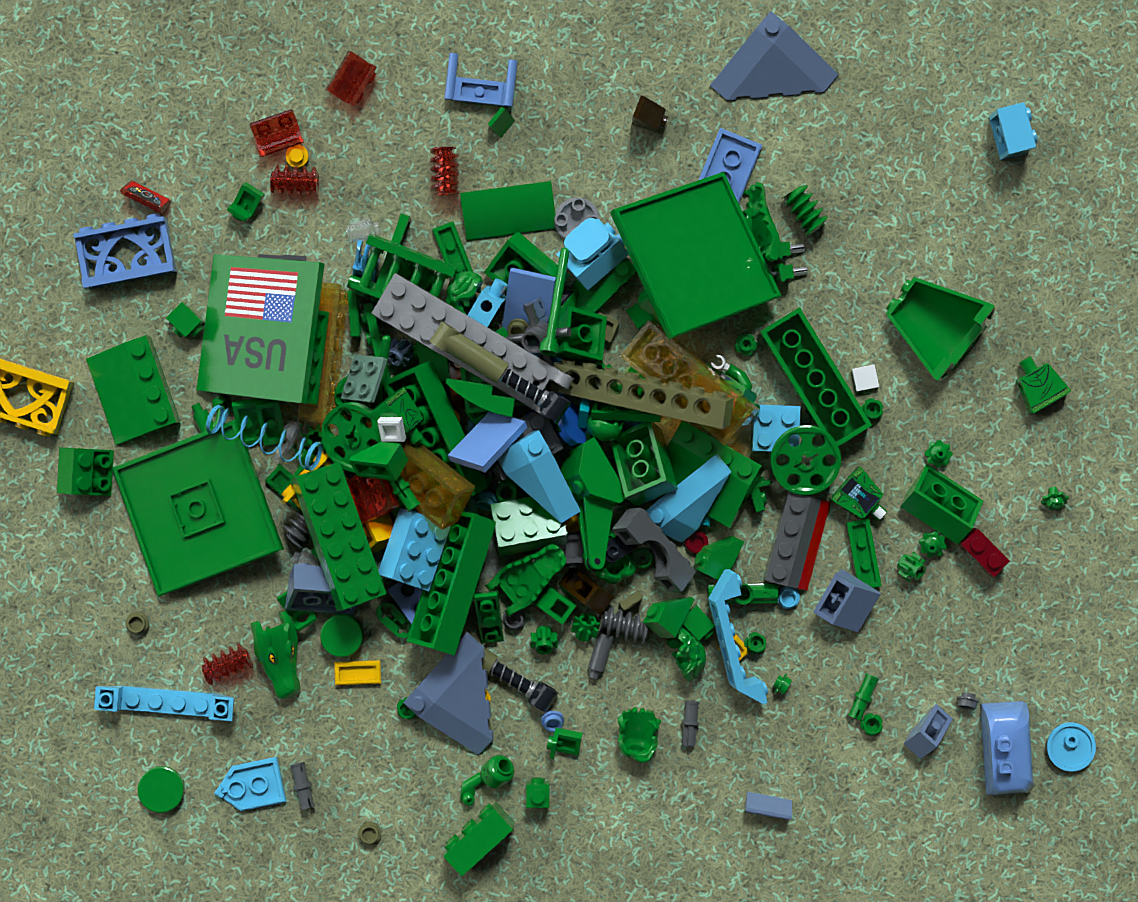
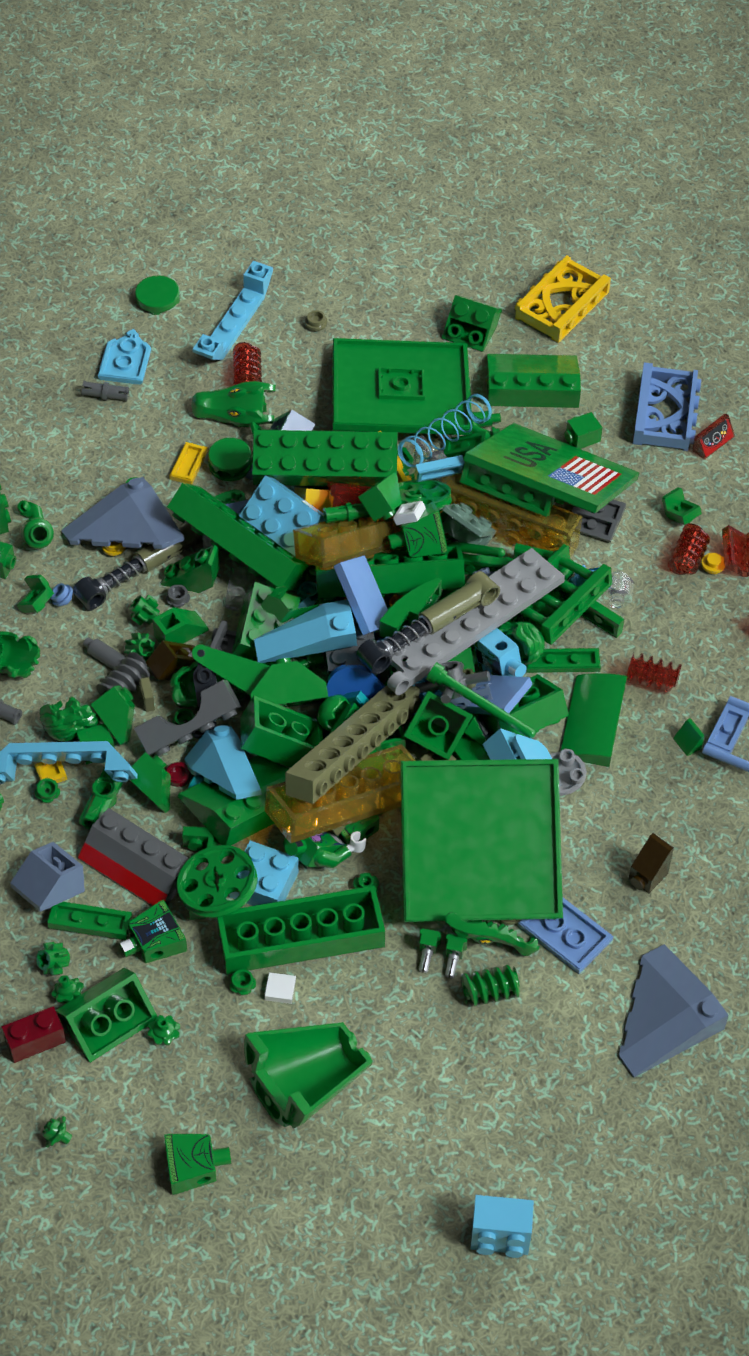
camera: 110 degrees right, 35 degrees down
olive plate [358,821,381,845] -> none
green animal [485,544,567,617] -> none
medium azure plate [778,586,800,609] -> none
none -> green piece [261,585,330,623]
none -> medium azure tile [414,455,464,482]

